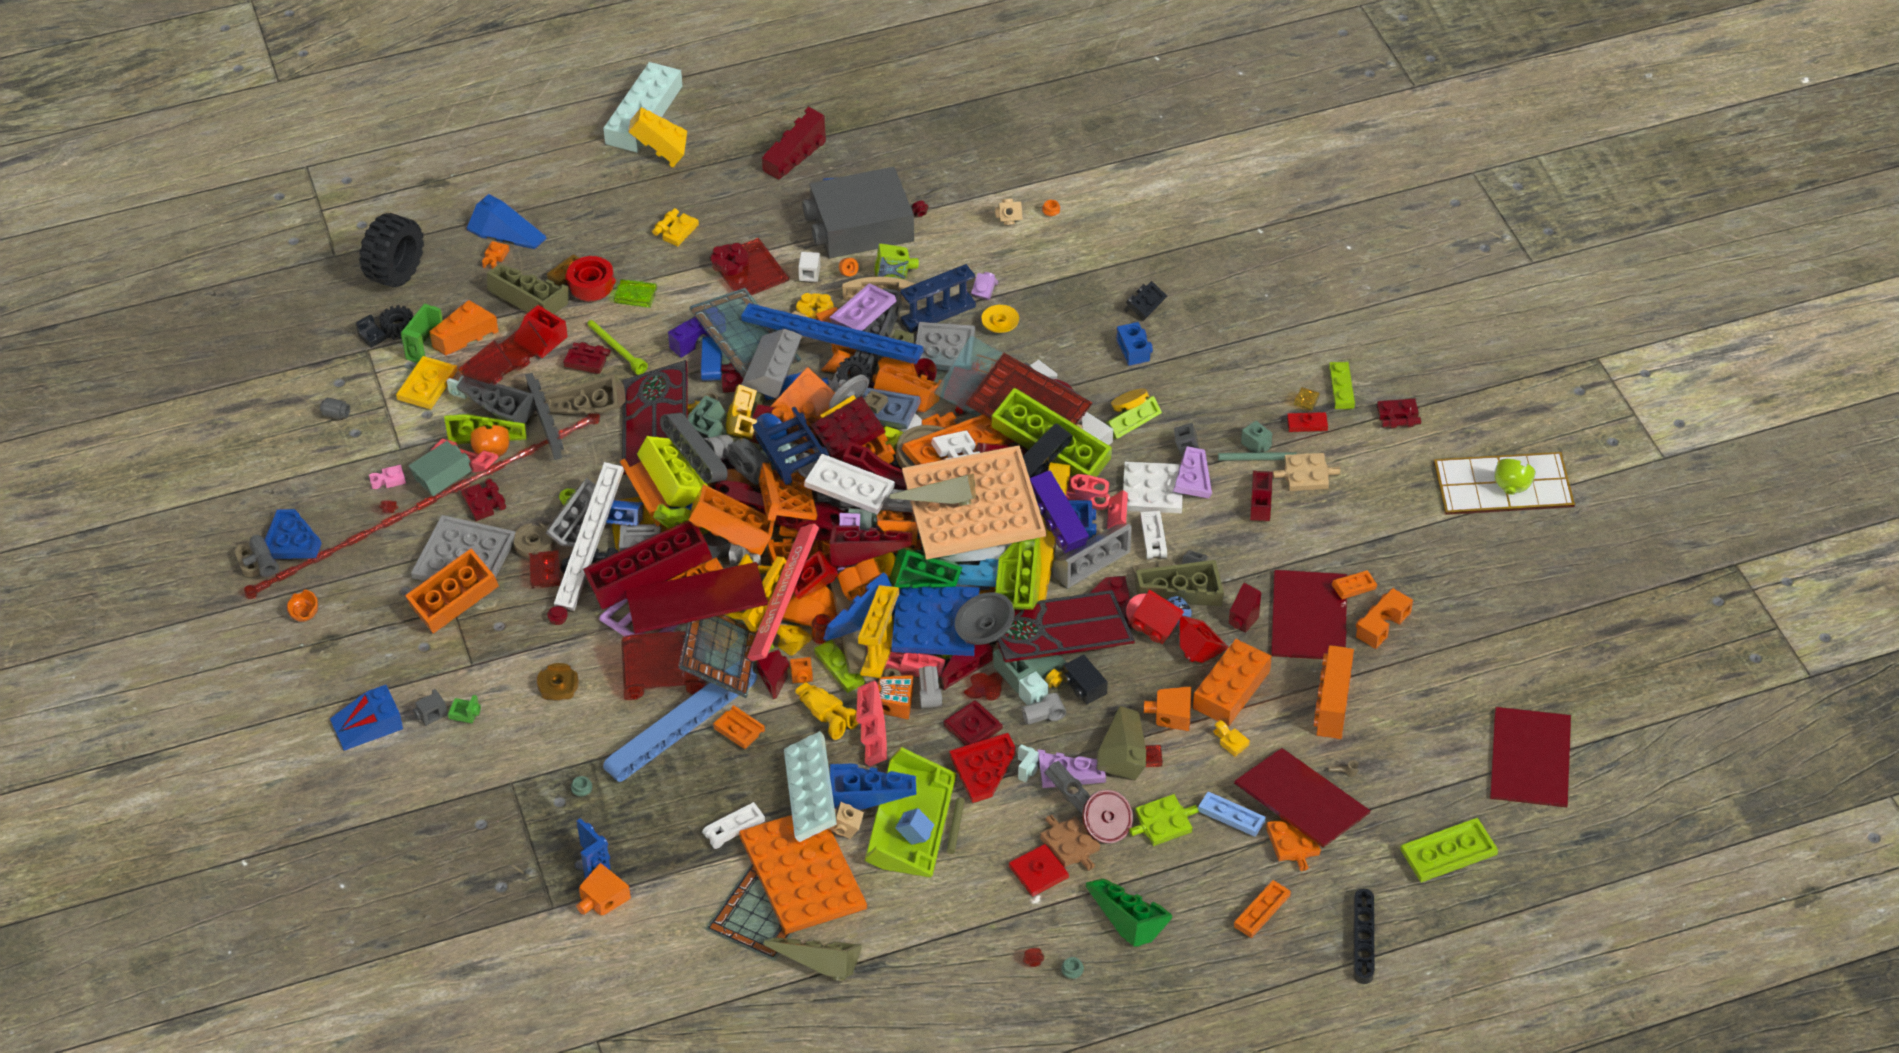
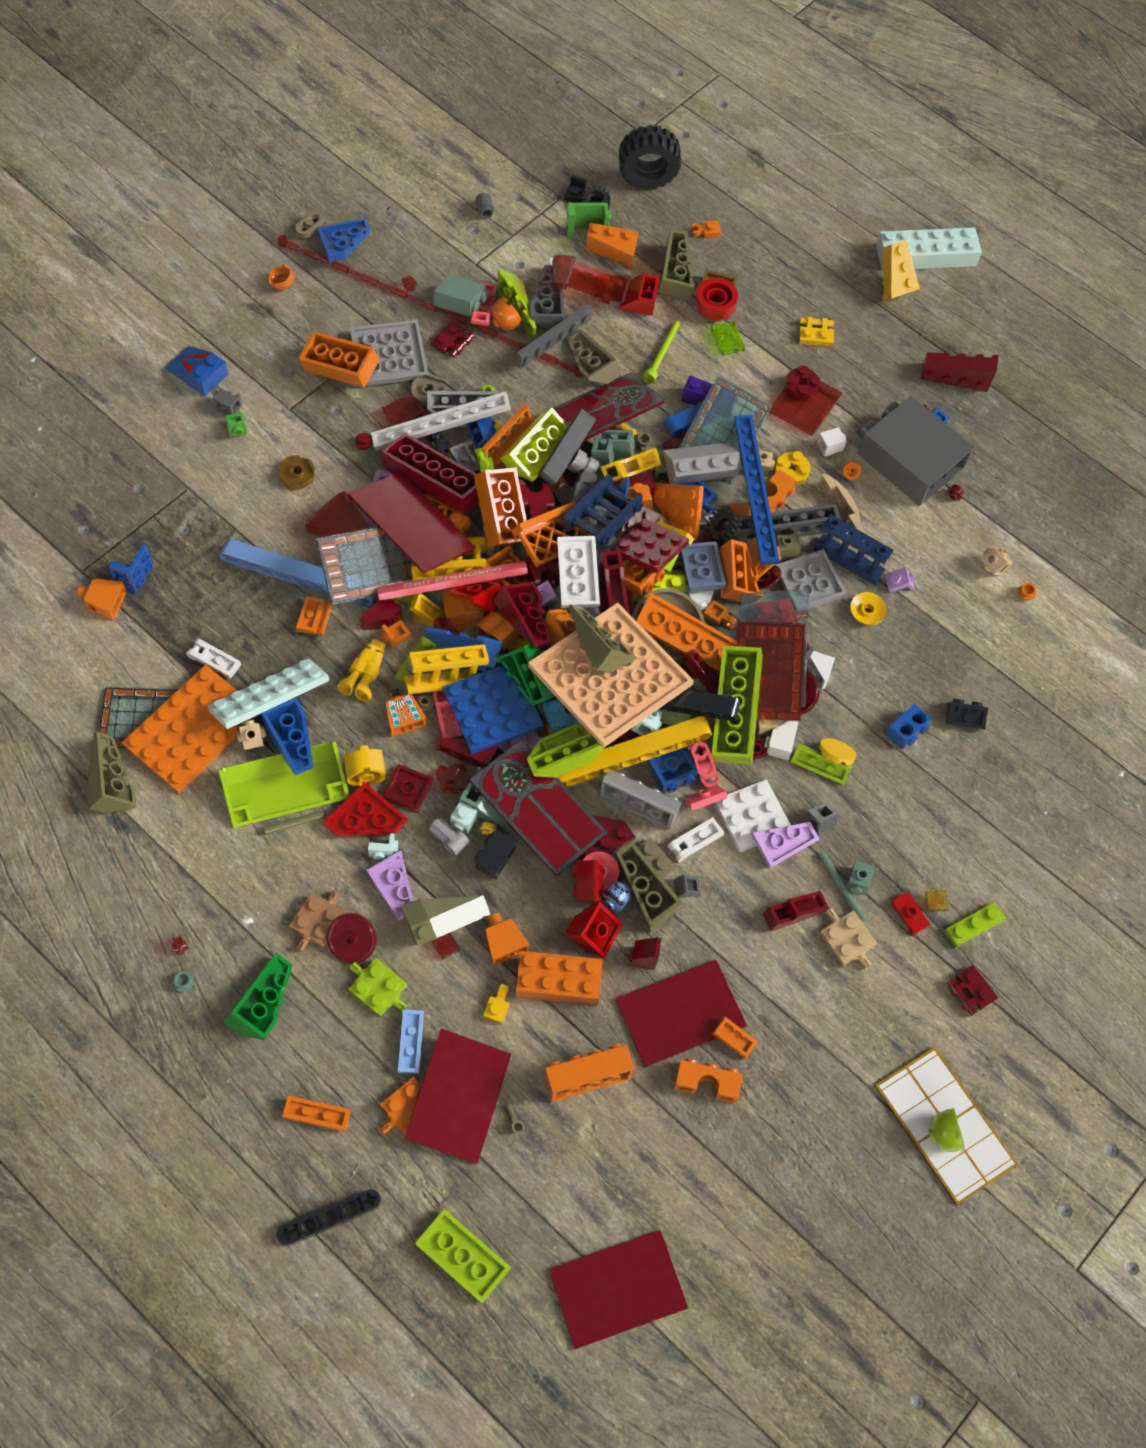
camera: 55 degrees right, 15 degrees up
dark grey piece [242,535,279,577] -> none
bright pink plate [369,465,406,489] -> none
yellow plate [396,356,458,410] -> none
blue wedge [467,194,546,249] -> none
dark red plate [563,342,611,374] -> none
sand green plate [571,776,592,796] -> none
light grey shield [829,375,869,409] -> none
lavender plate [830,283,896,331] -> none
coral slope [856,681,887,767] -> none
dark tan plate [864,390,888,414] -> none
lime torso [874,244,919,279] -> none
medium blue brick [896,808,934,845] -> none
light grey piece [919,666,942,709] -> none
white plate [931,431,980,460] -> none
dark grey dish [955,592,1015,645] -> none
red plate [1009,844,1069,897] -> none
dark purple brick [1030,470,1089,554] -> none
dark grey piece [1044,760,1090,815] -> none
none -> yellow brick [343,746,386,787]

